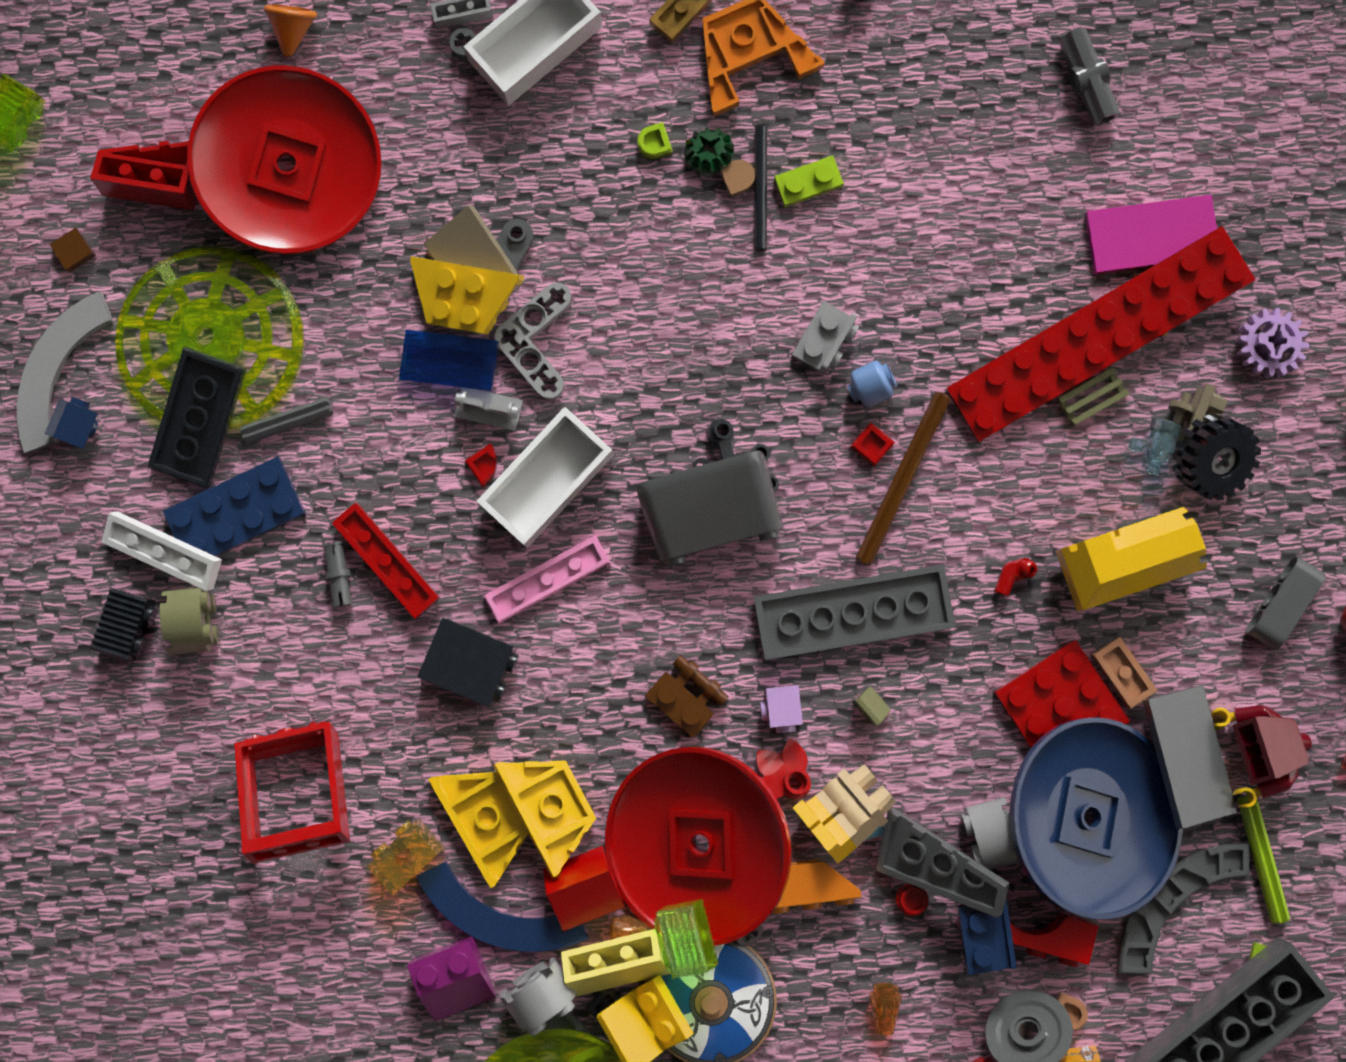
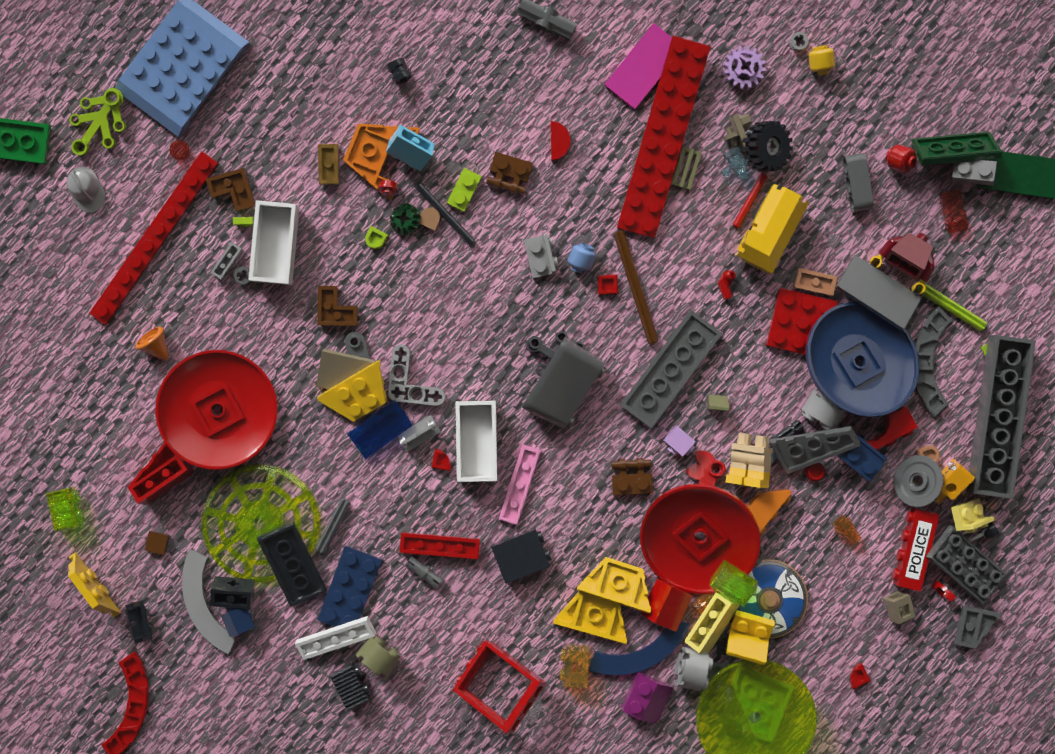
camera: 50 degrees left, 5 degrees up
none -> black brick [210,576,255,609]
none -> reddish brown plate [317,286,358,326]
none -> red plate [378,180,398,197]
none -> medium azure brick [386,125,435,171]
none -> reddish brown plate [486,152,533,195]
none -> red tile [550,121,571,161]
none -> red bar [732,173,768,229]
none -> black axle [769,420,804,446]

